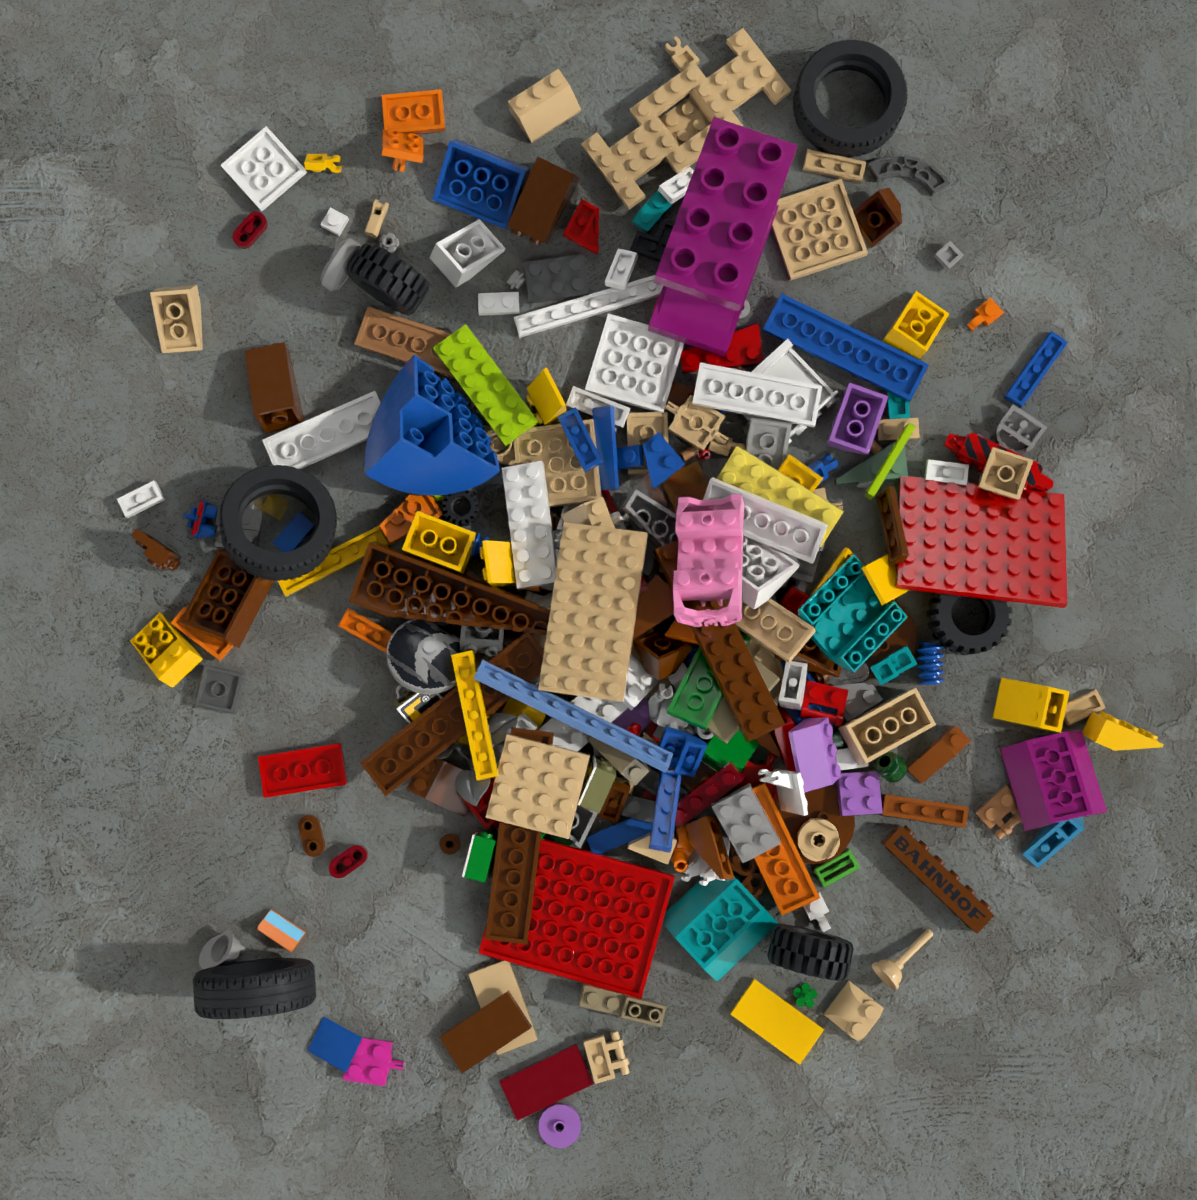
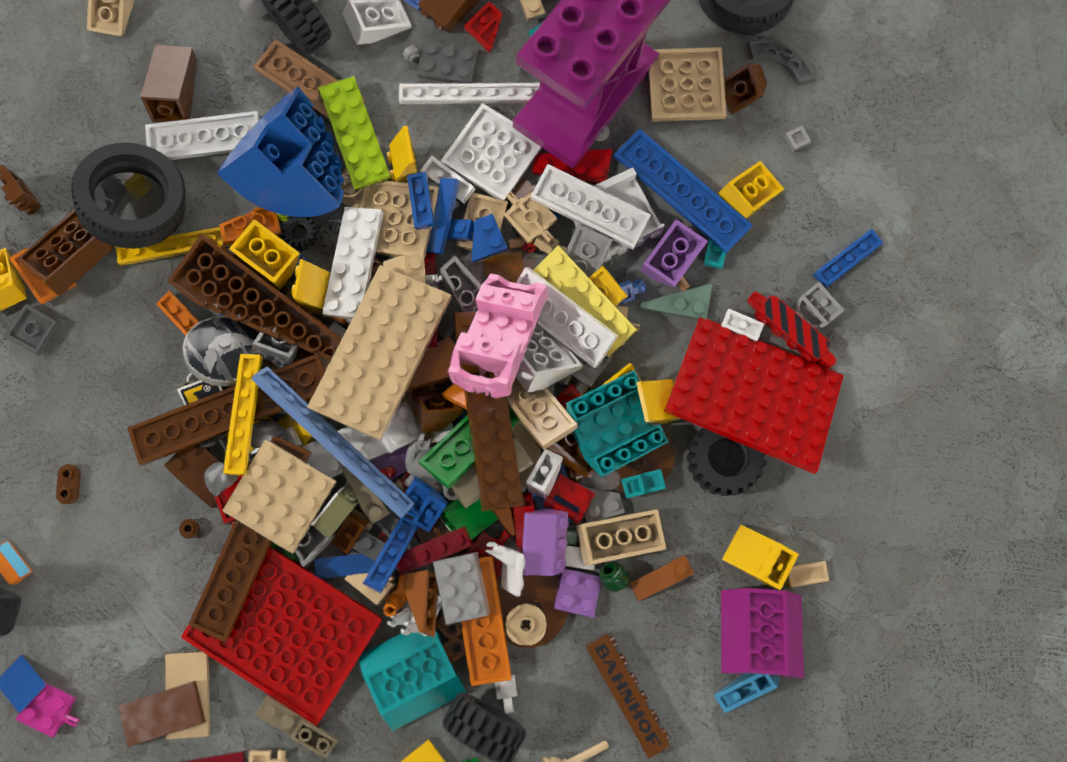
camera: 10 degrees right, 5 degrees down
white plate [117,481,165,518] -> none
blue hips [183,500,218,539] -> none
red plate [258,743,348,798] -> none
blue tile [273,512,315,552] -> none
dark red plate [328,845,368,878] -> none
green piece [462,830,498,883] -> none
white plate [478,292,520,316] -> none
white plate [605,248,638,291] -> none
tan tile [802,149,866,183] -> none
bright green tile [813,849,860,888] -> none
lime tile [864,423,916,500] -> none
reddish brown tile [876,486,909,567] -> none
tan plate [877,418,920,442] -> none
dark orange plate [881,794,969,828] -> none
blue piece [917,643,944,685] -> none
orange plate [967,297,1004,331] -> none
medium nougat plate [975,785,1022,840] -> none
tan slope [978,447,1033,500] -> none
yellow slope [1082,711,1164,751] -> none

